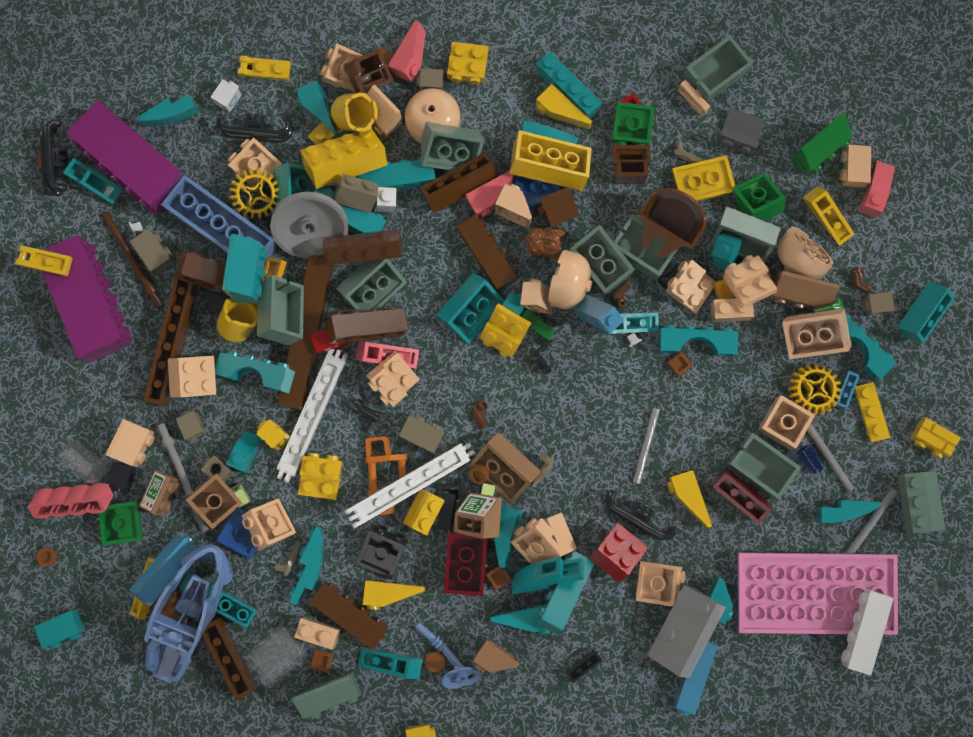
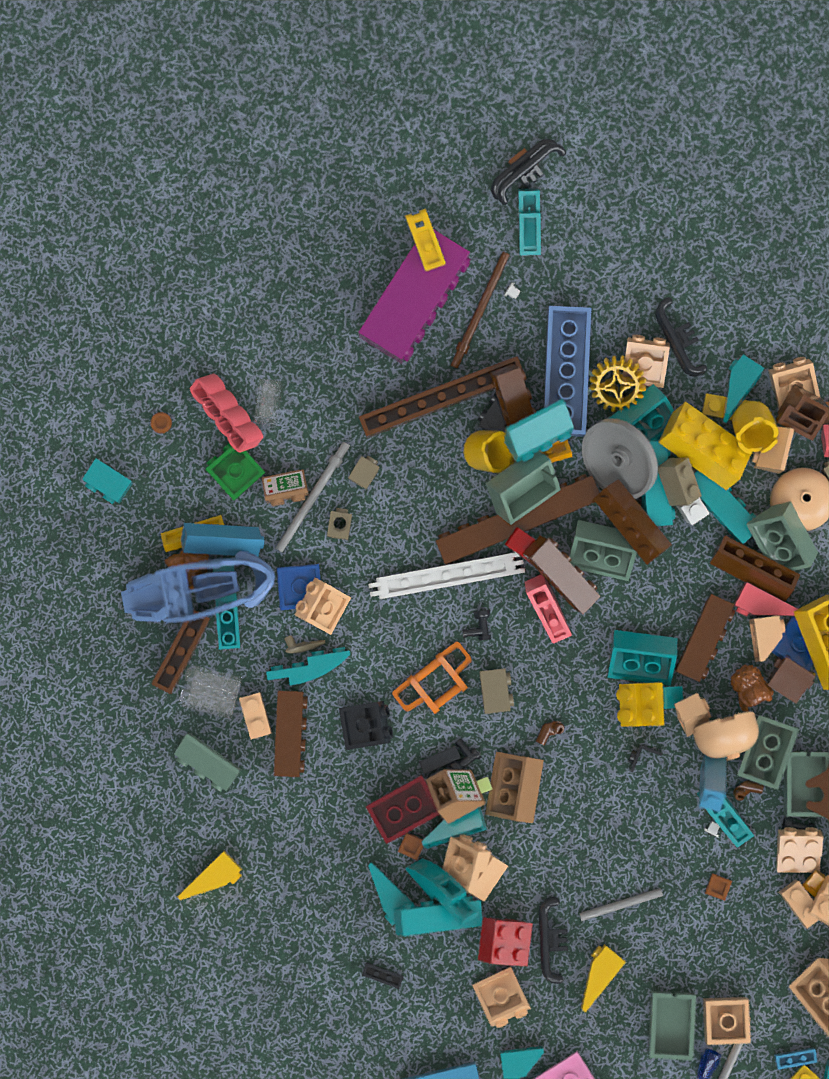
camera: 50 degrees right, 5 degrees up
magenta brick [67,100,184,215] -> none
light nougat slope [105,419,154,467] -> none
black brick [106,462,136,493] -> none
dark tan brick [130,228,174,276] -> none
teal slope [136,94,199,127] -> none
light nougat brick [168,356,216,397] -> none
medium nougat slope [185,474,242,529] -> none
white brick [210,79,242,113] -> none
teal arch [215,351,295,394] -> none
teal slope [226,431,262,473] -> none
yellowish green piece [231,484,251,508] -> none
yellow plate [237,56,291,81] -> none
yellow brick [257,420,291,451] -> none
yellow plate [298,453,343,500] -> none
dark orange tile [309,648,334,673] -> none
white hinge [344,443,475,528] -> none
teal slope [358,647,423,679] -> none
yellow slope [363,580,425,610] -> none
light nougat plate [366,351,420,407] -> none
yellow brick [403,489,445,535] -> none
medium blue dish [415,623,481,689] -> none
dark orange tile [425,652,445,672] -> none
dark orange tile [469,464,489,485] -> none
medium nougat slope [473,638,520,672] -> none
green piece [521,309,555,342] -> none
dark tan bar [532,453,554,487] -> none
light grey brick [648,585,726,678] -> none
teal arch [658,325,738,357] -> none
dark red brick [713,467,772,525] -> none
yellow gear [788,363,842,415] -> none

